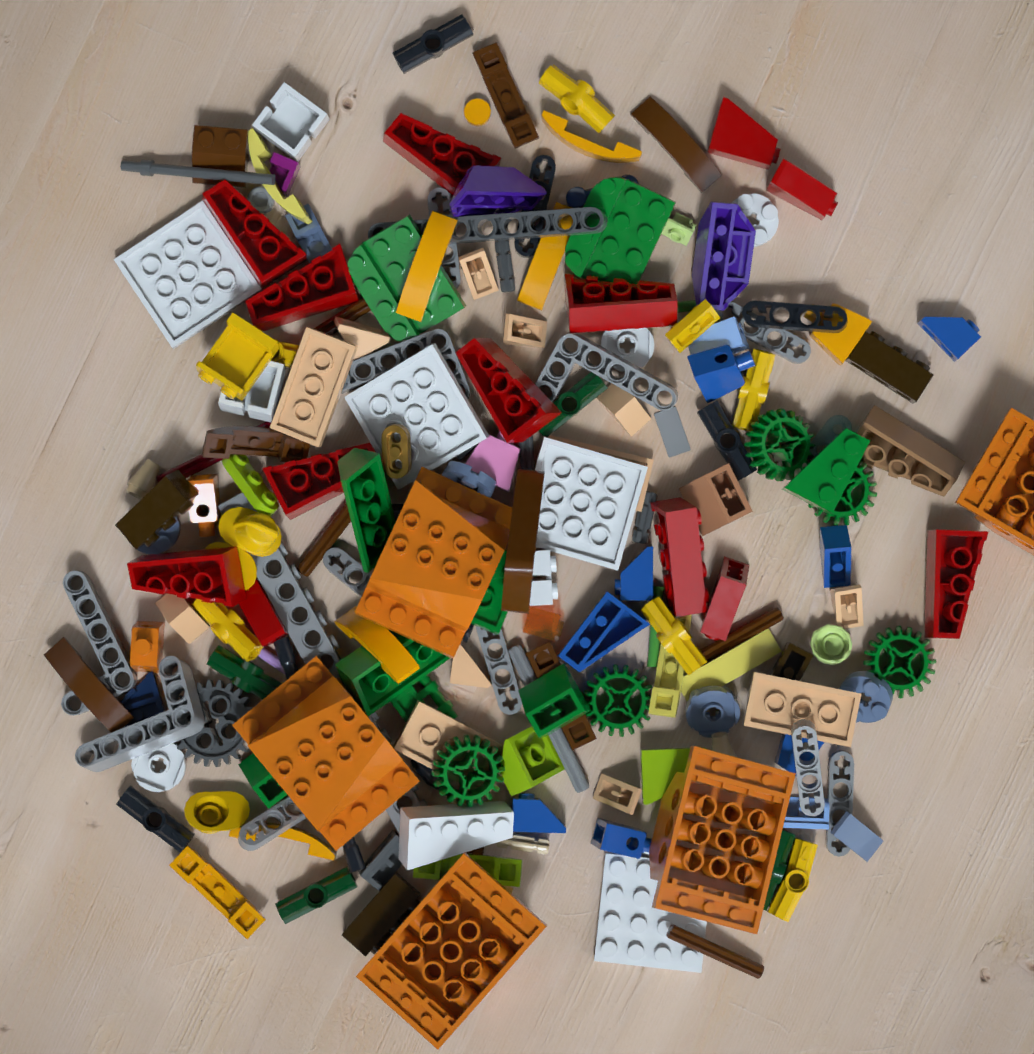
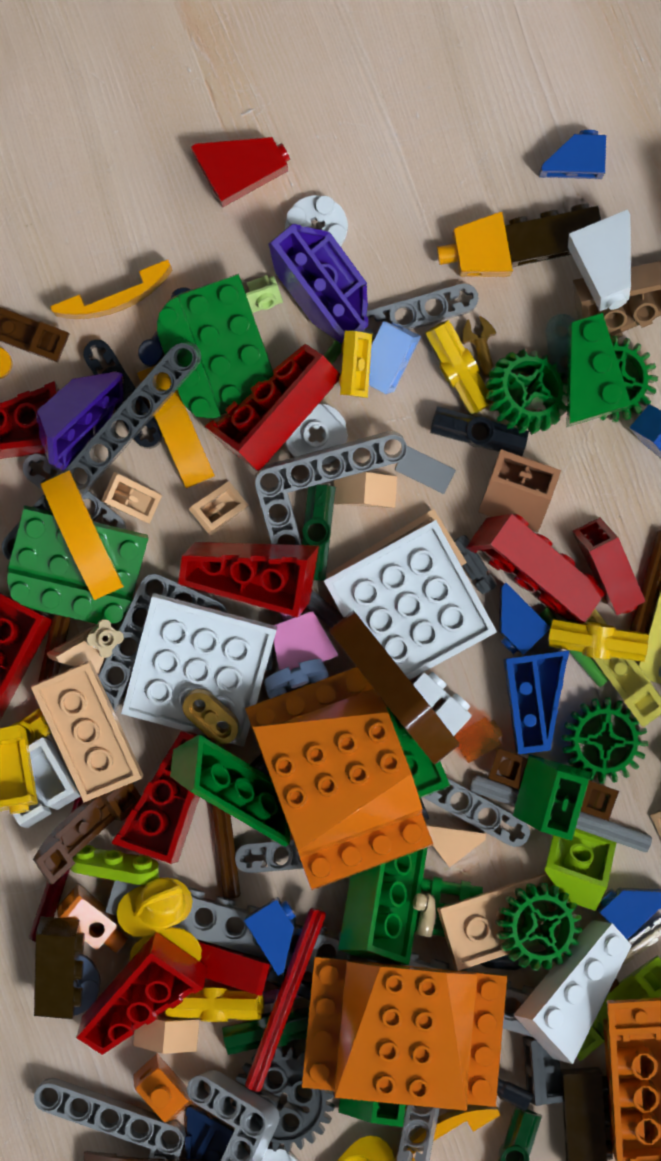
camera: 40 degrees left, 0 degrees up
tan cone [126,459,160,500] -> none
light orange slope [334,606,420,684] -> none
dark grey axle [495,240,515,293] -> none
yellow piece [539,64,615,133] -> none
reddish brown slope [630,96,722,193] -> none
blue torso [687,345,756,403] -> none
black beam [742,301,848,333] -> none
red slope [766,159,838,220] -> none
none -> tan plate [86,619,124,658]
none -> blue slope [244,897,296,976]
none -> red axle [245,908,326,1092]
none -> tan arm [413,893,436,938]
none -> pearl gold bar [462,316,496,377]
none -> white slope [568,209,631,311]

